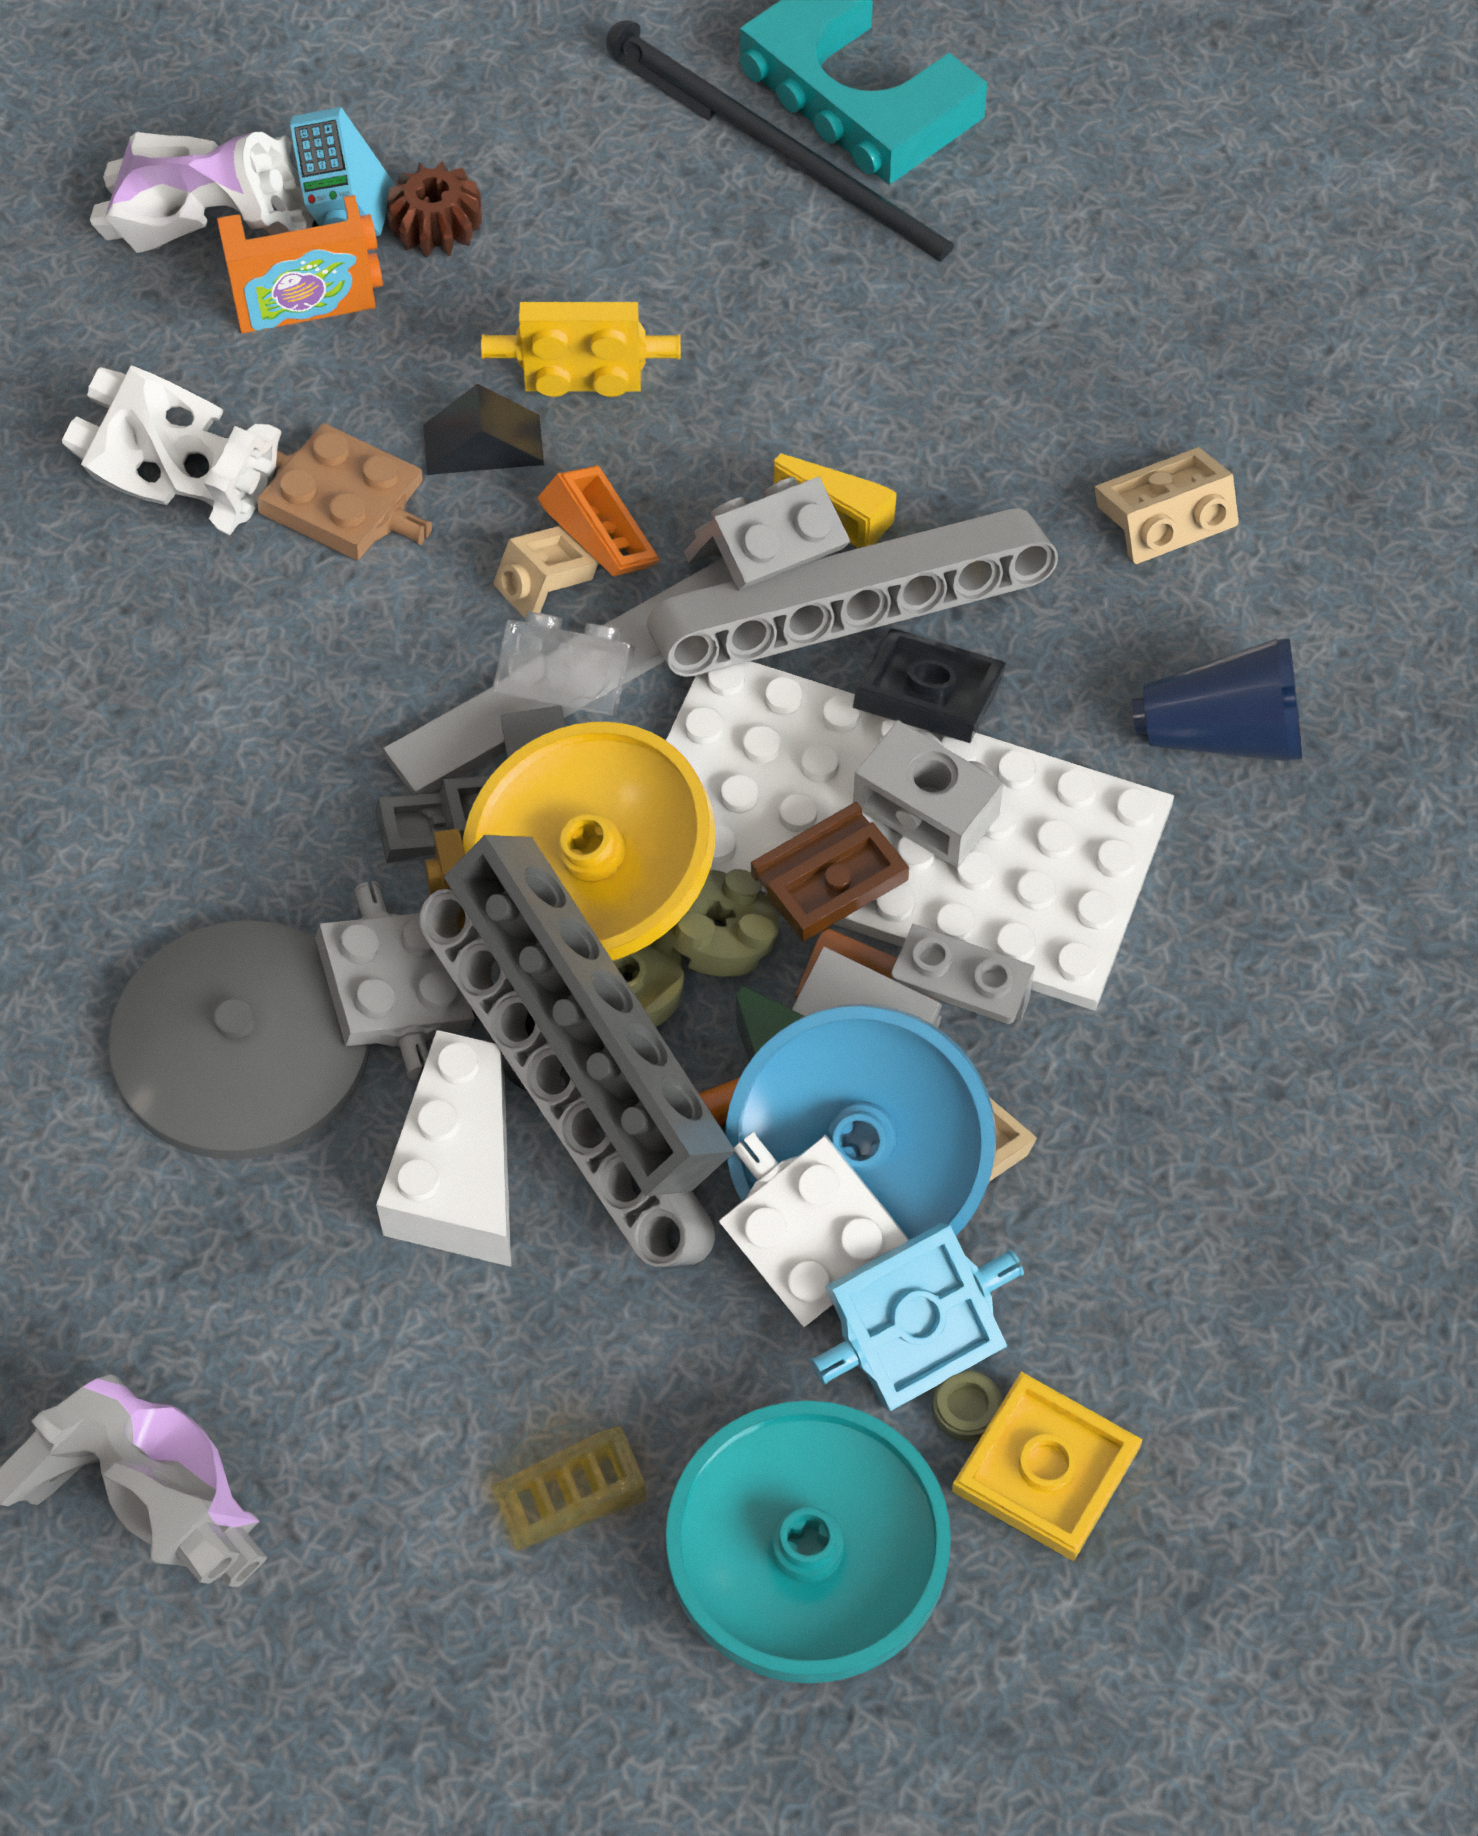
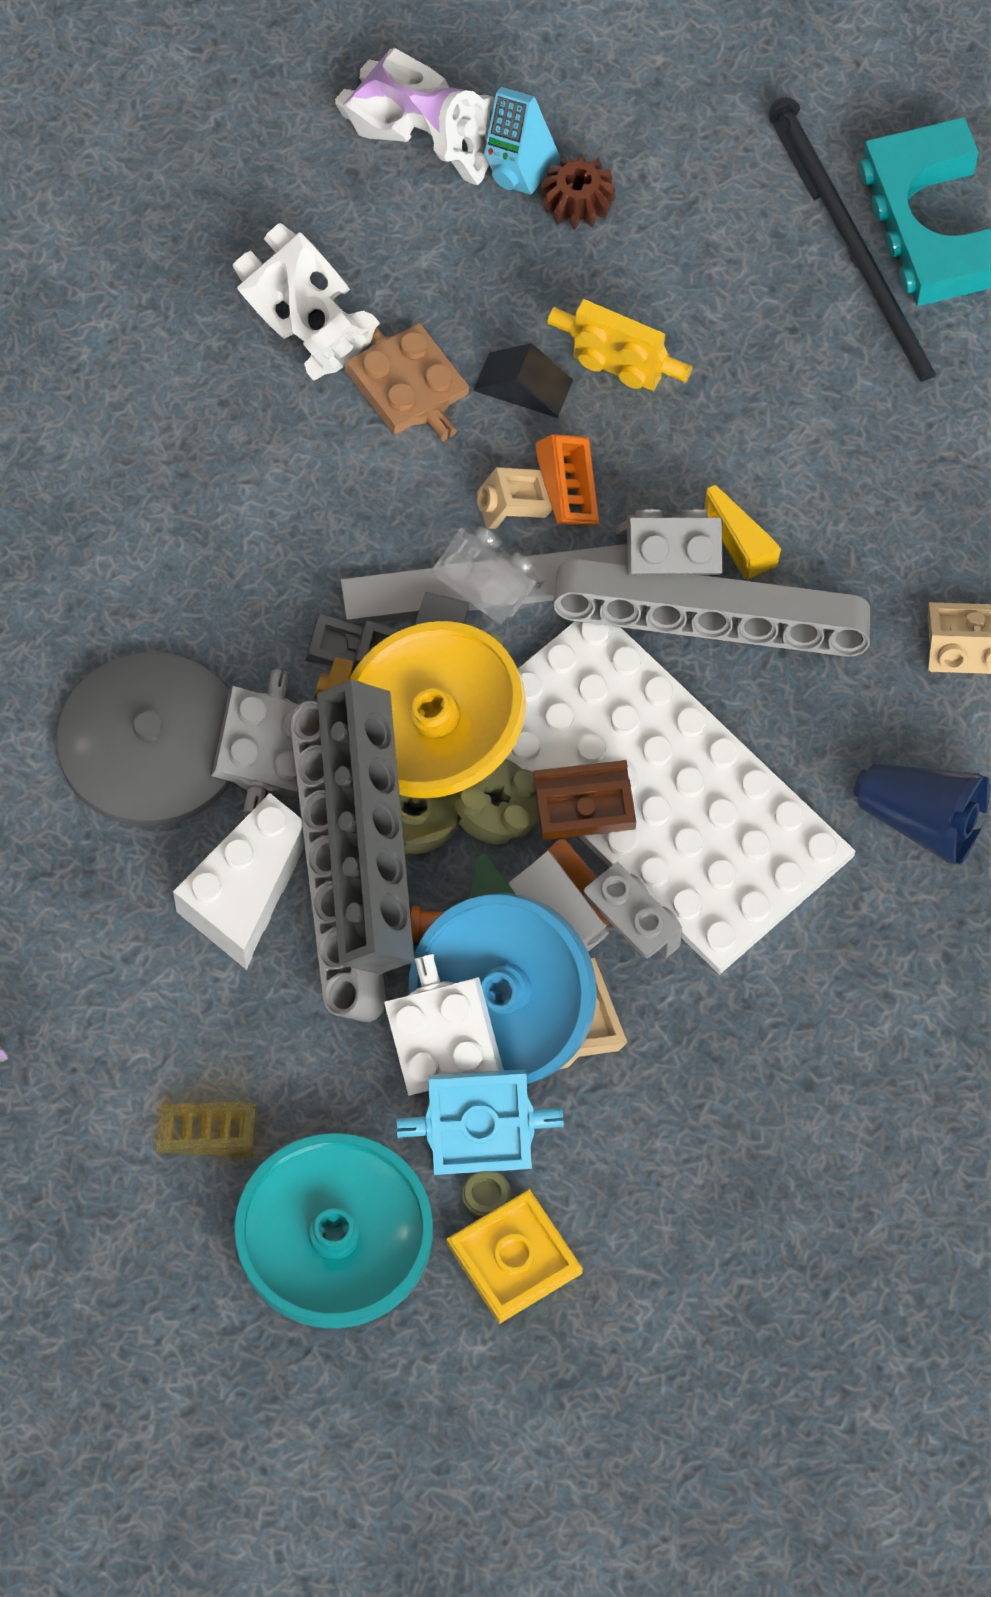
camera: 25 degrees right, 5 degrees up
panel [217,195,383,334] -> none
black plate [852,628,1006,743] -> none
light grey brick [853,720,1004,868] -> none

